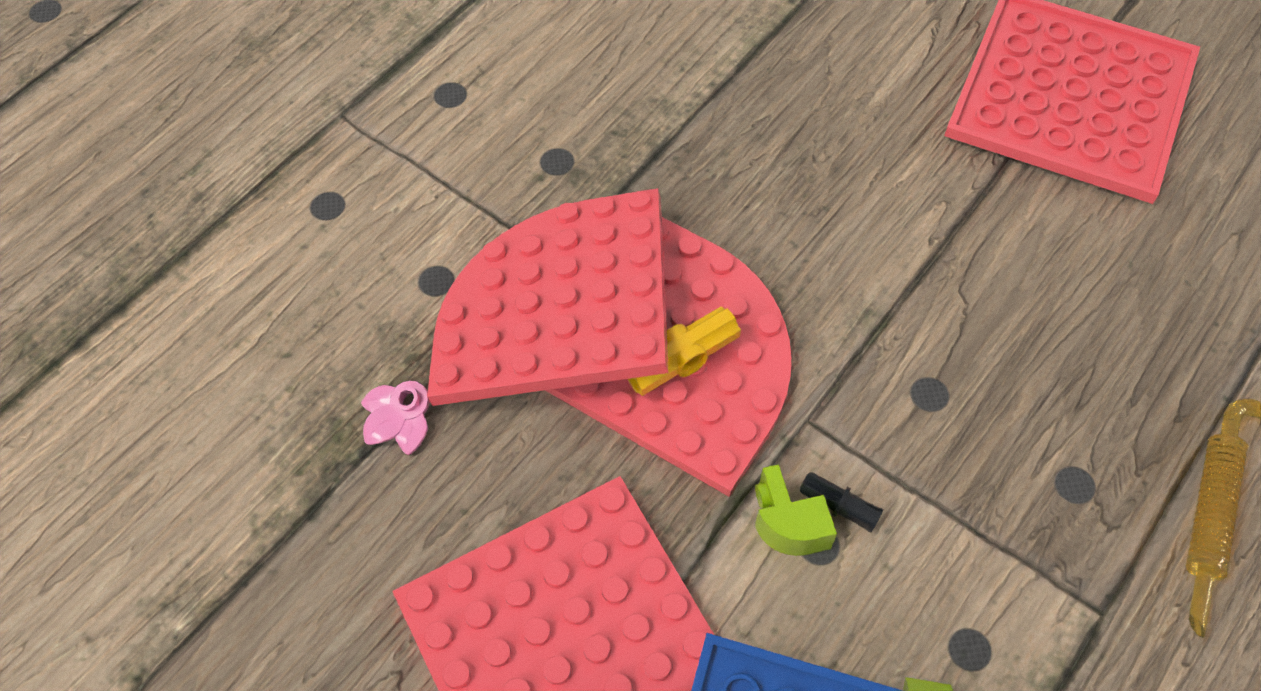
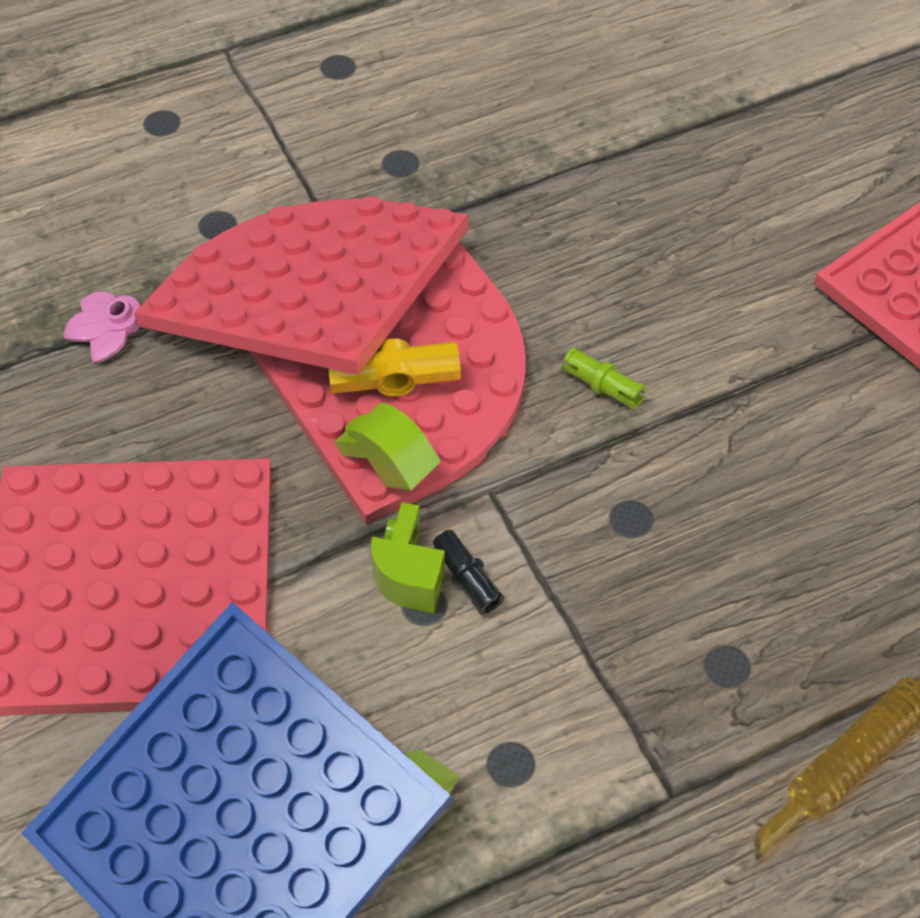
camera: 25 degrees right, 5 degrees down
none -> lime brick [334,402,441,490]
none -> lime pin [561,347,647,410]

